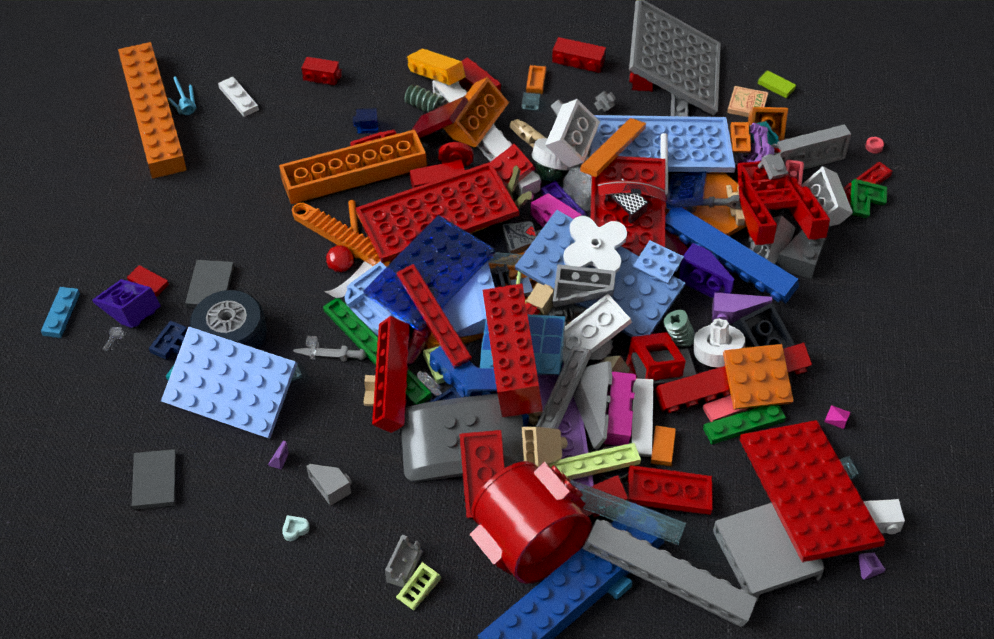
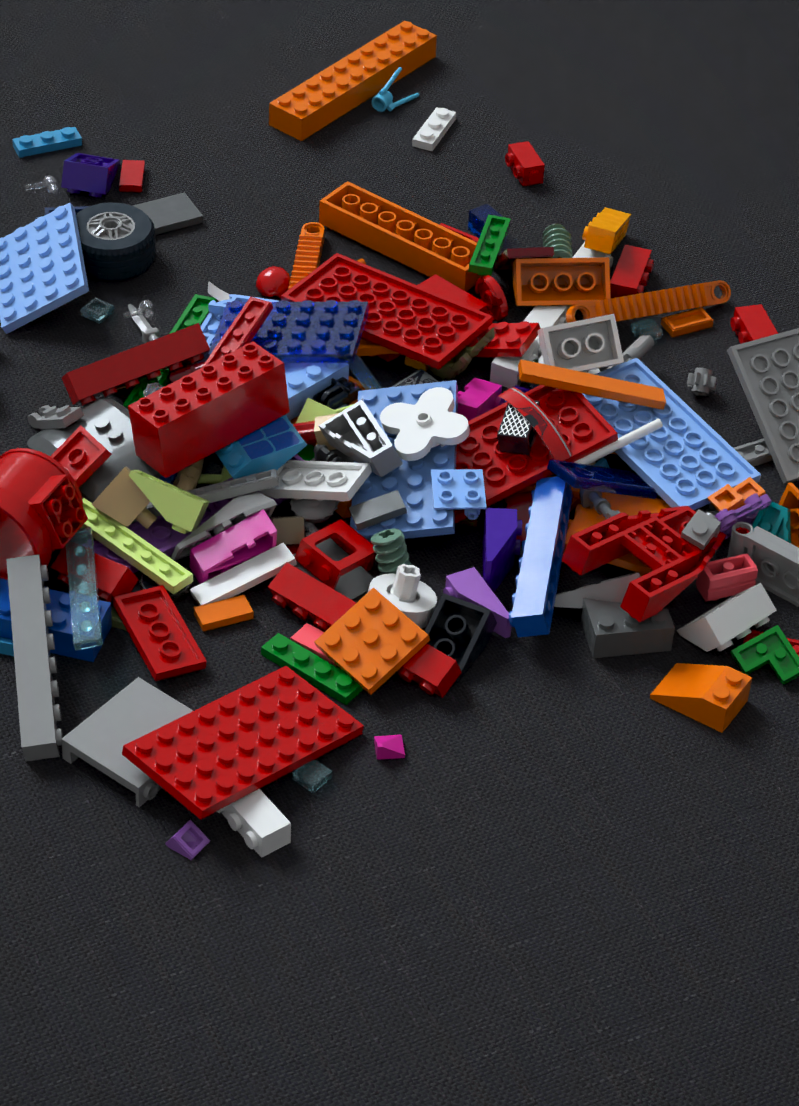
camera: 55 degrees right, 10 degrees down
none -> light grey hinge [27,405,84,429]
none -> yellowish green slope [129,470,210,534]
none -> tile [349,490,407,530]
none -> green plate [468,214,511,276]
none -> orange gear [566,280,731,323]
none -> orange slope [650,663,752,733]

